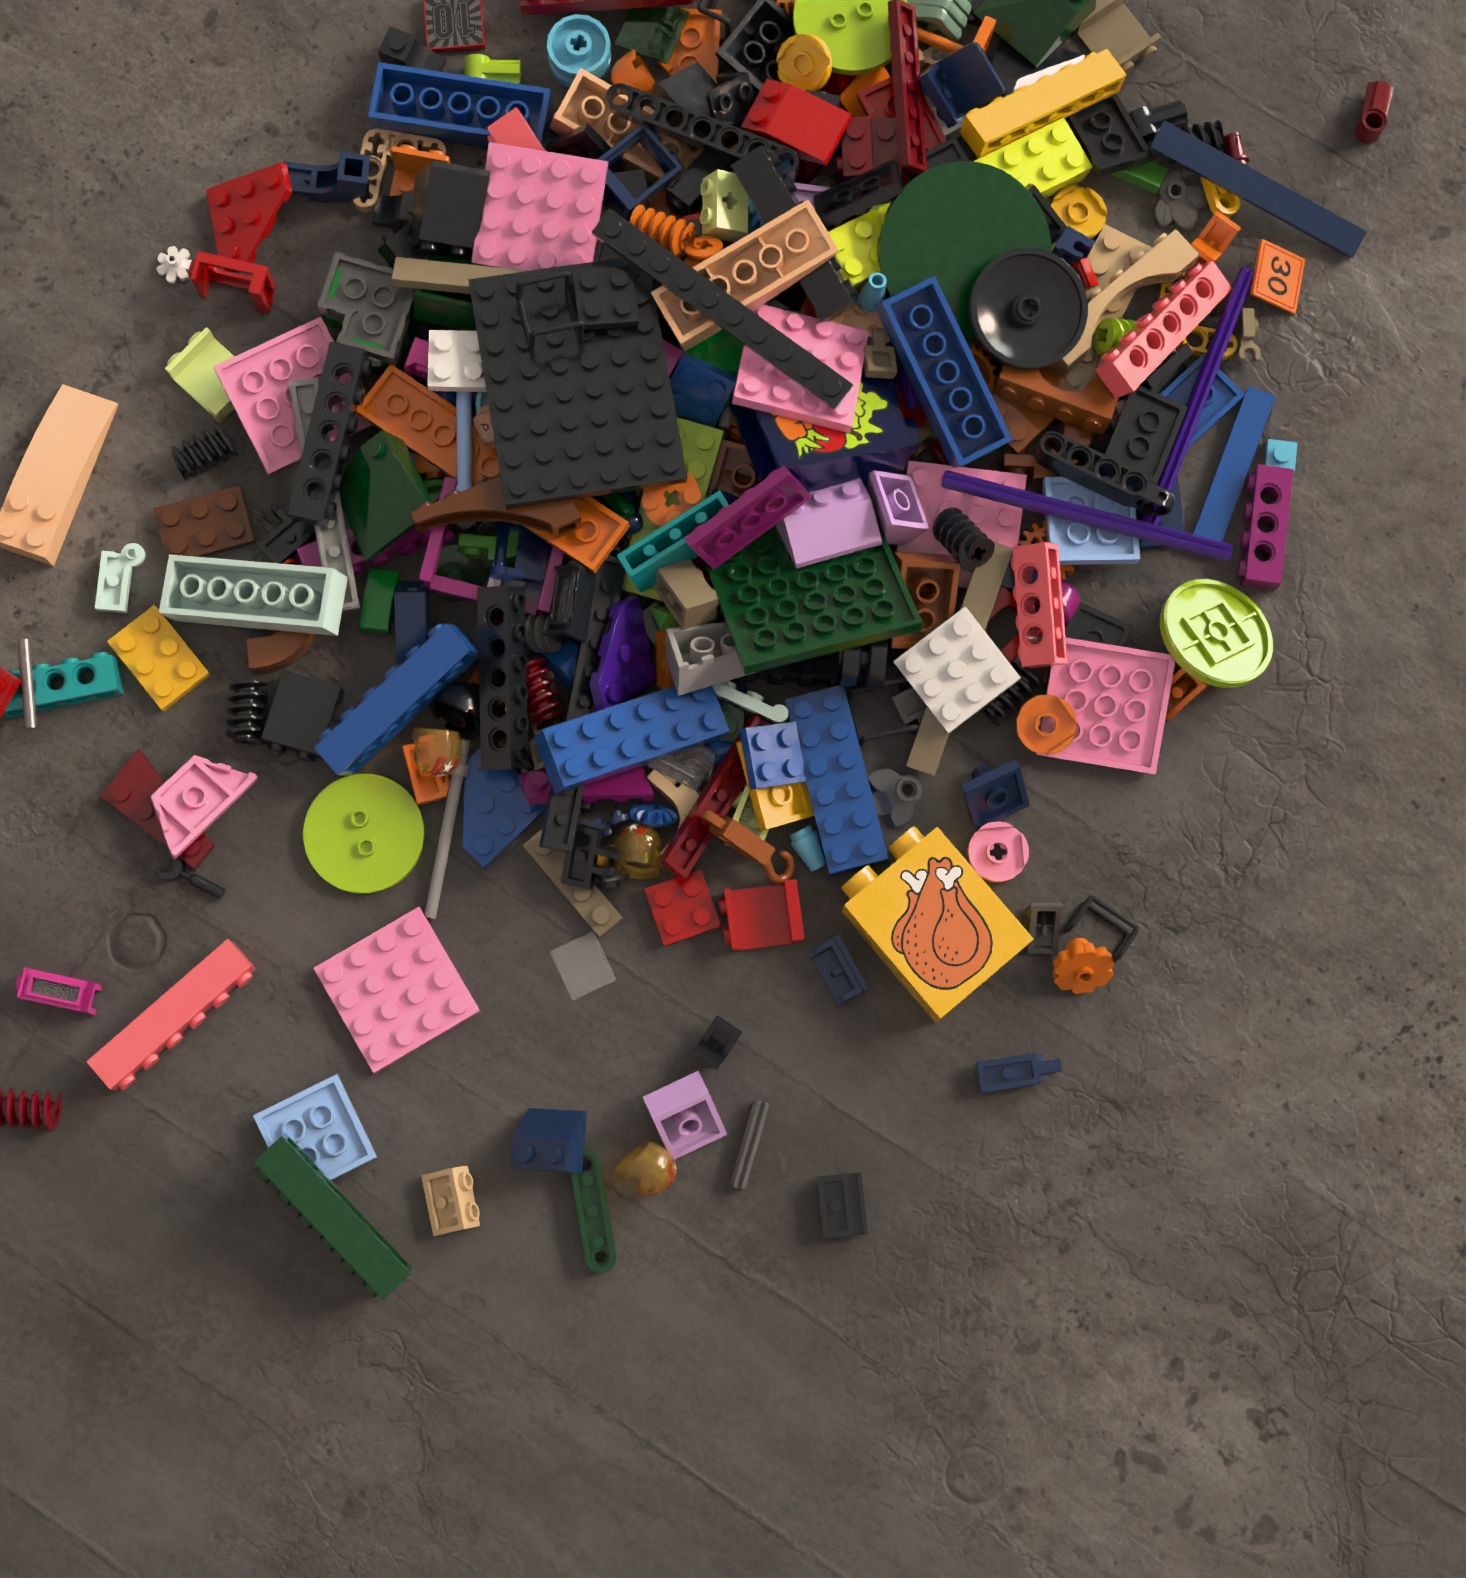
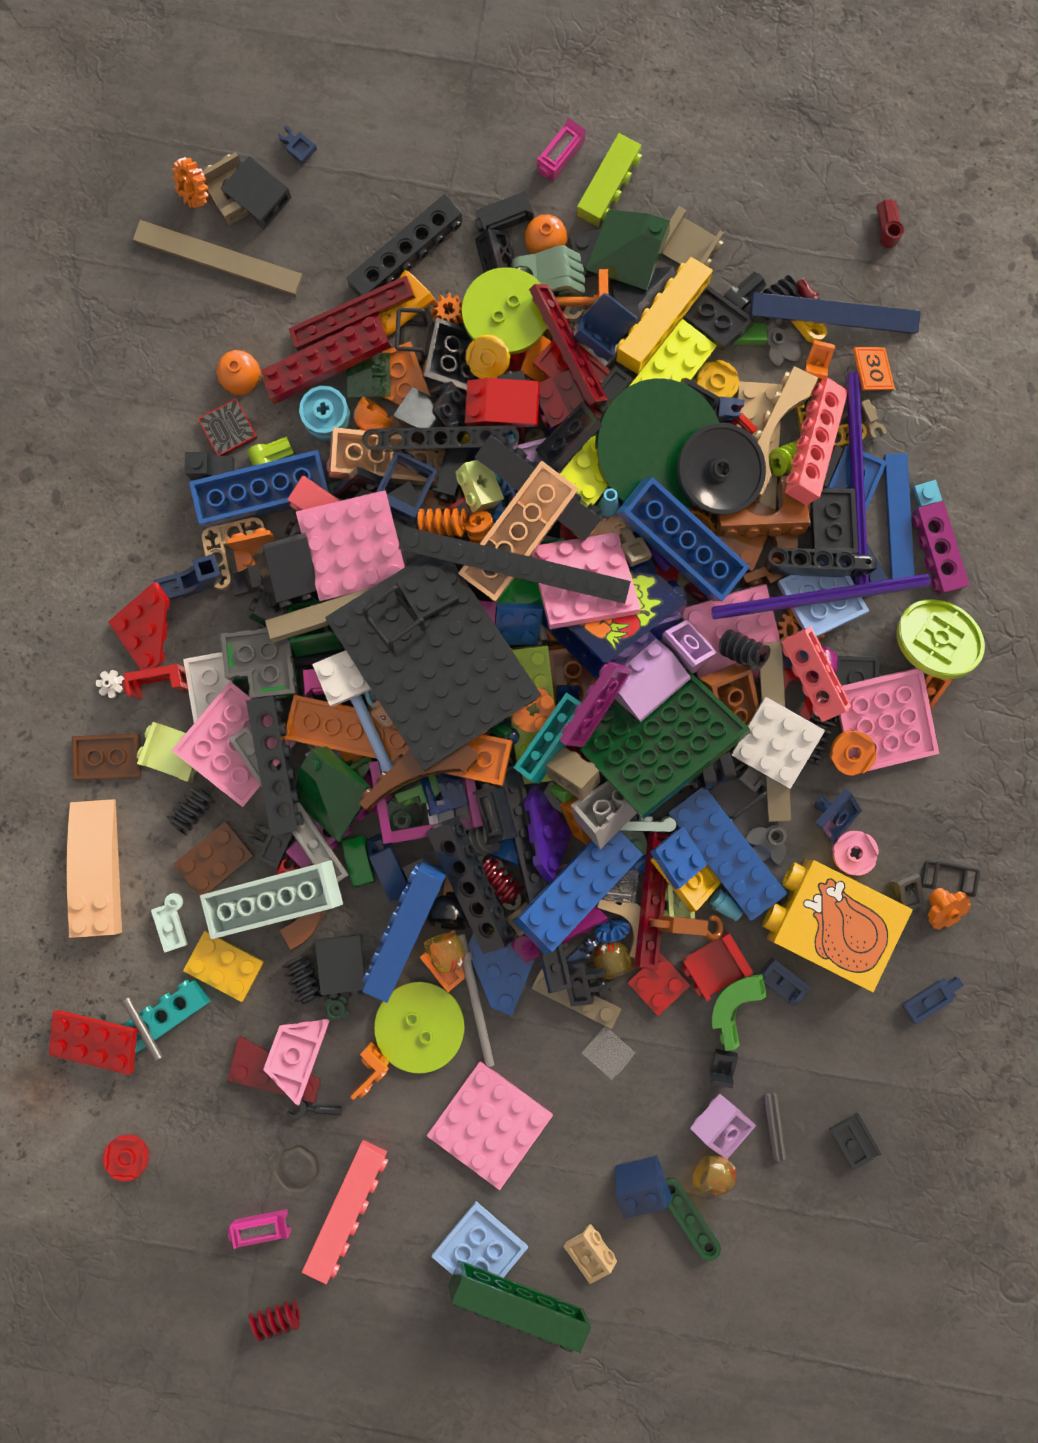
camera: 20 degrees left, 5 degrees up
none -> reddish brown tile [72,733,141,781]
none -> white plate [183,652,234,723]
none -> dark green plate [325,996,349,1021]
none -> orange bracket [350,1041,389,1100]
none -> bright green arch [712,974,767,1051]

